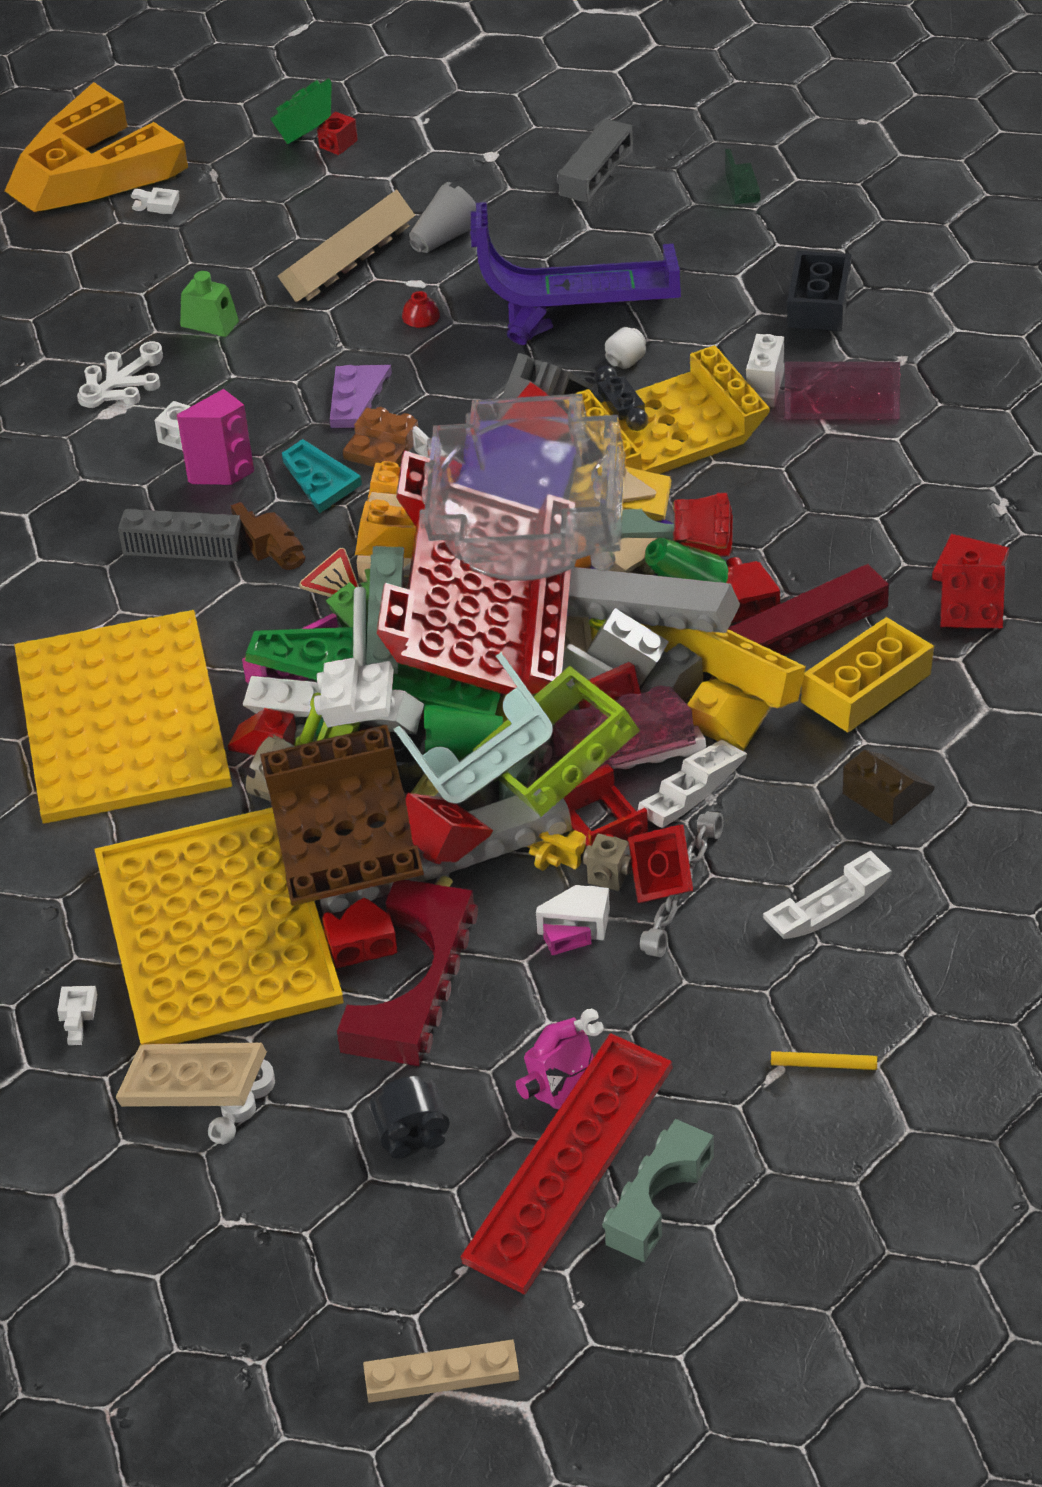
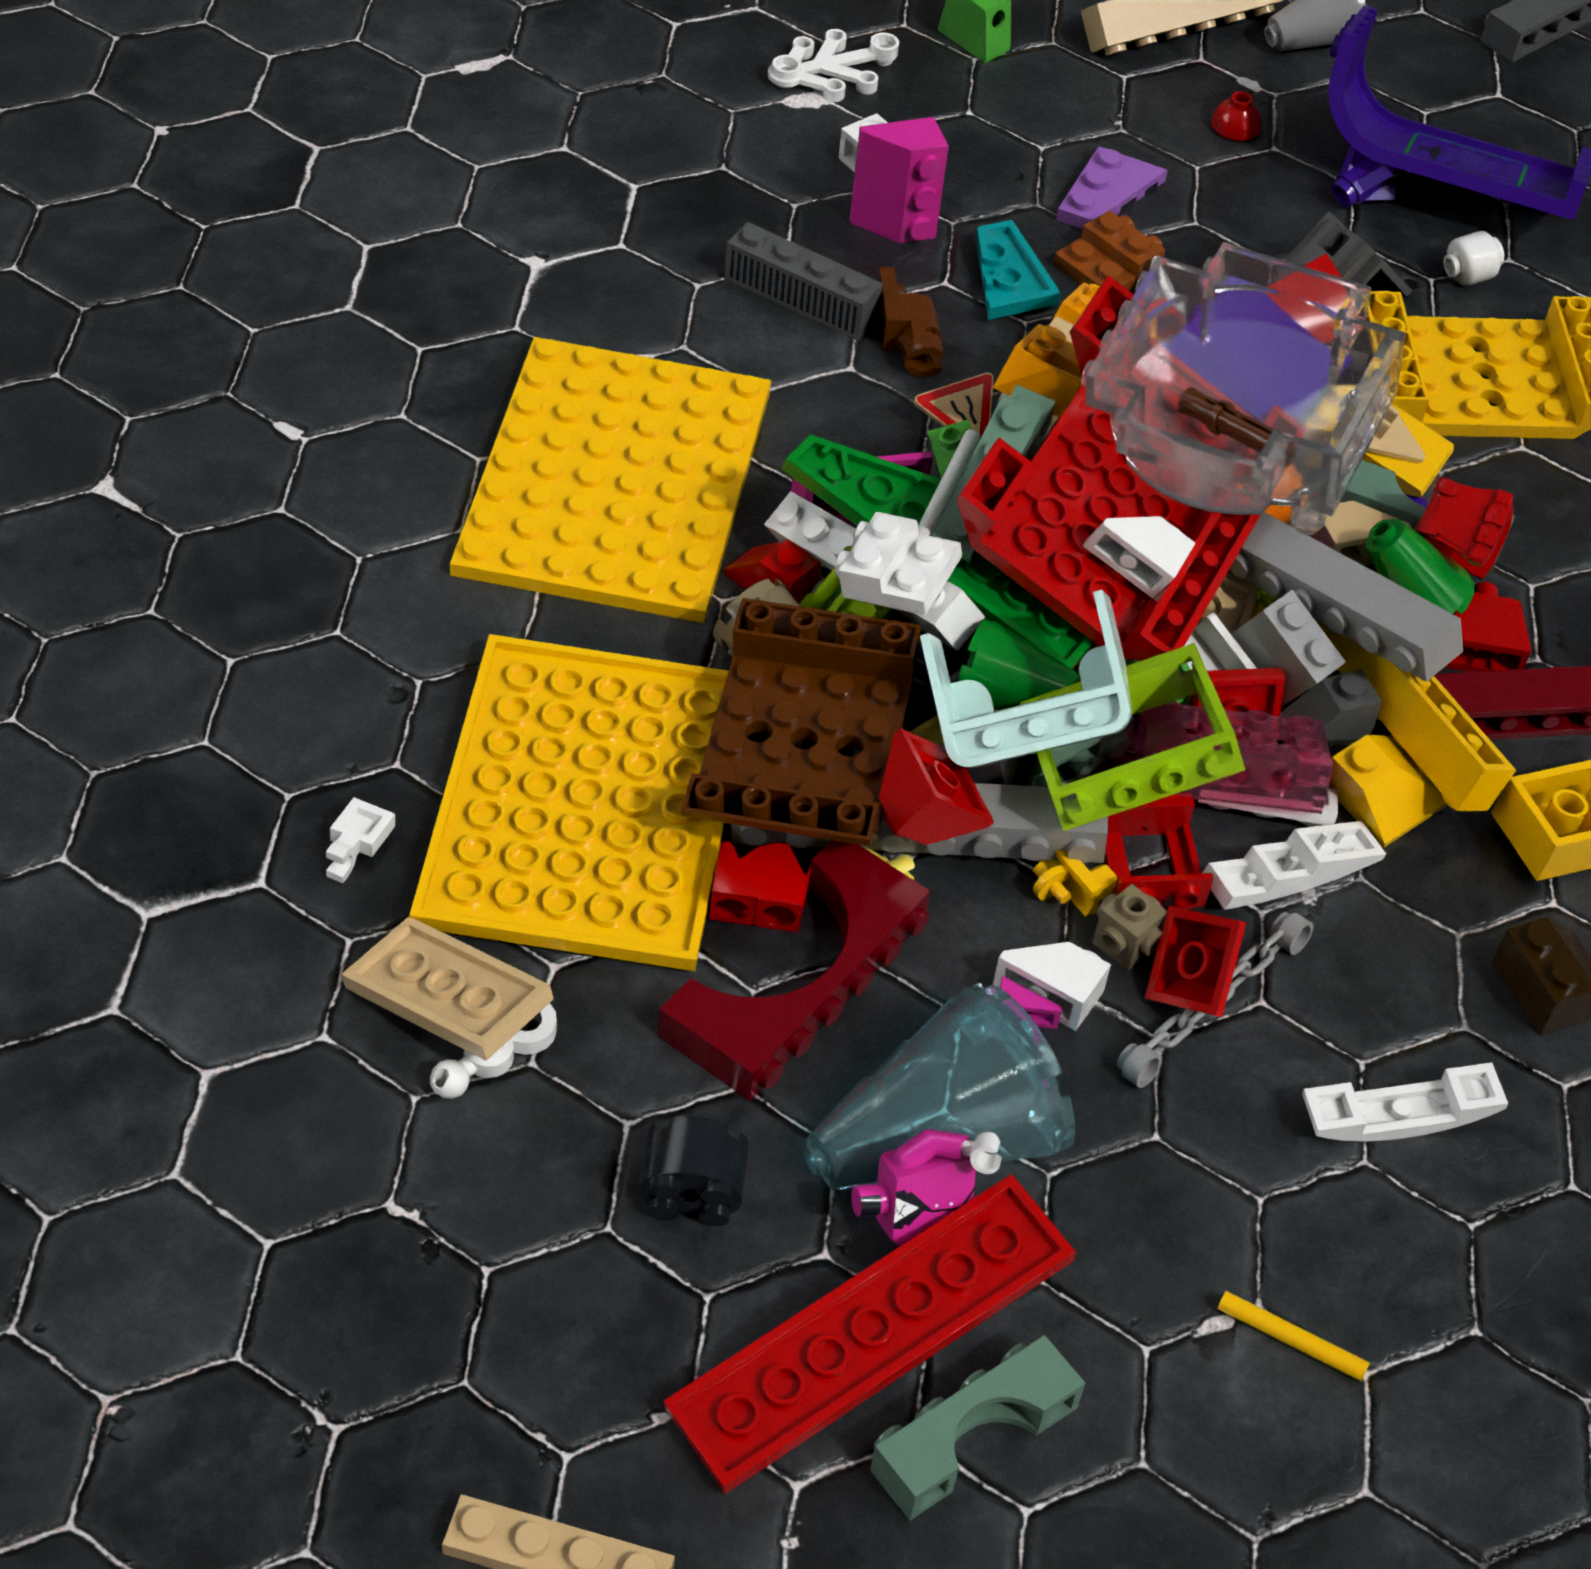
camera: 15 degrees right, 5 degrees up
black plate [595,366,648,431] -> none
none -> clear light blue cone [804,982,1075,1190]
none -> white slope [1082,516,1195,599]
none -> reddish brown pin [1178,387,1299,466]

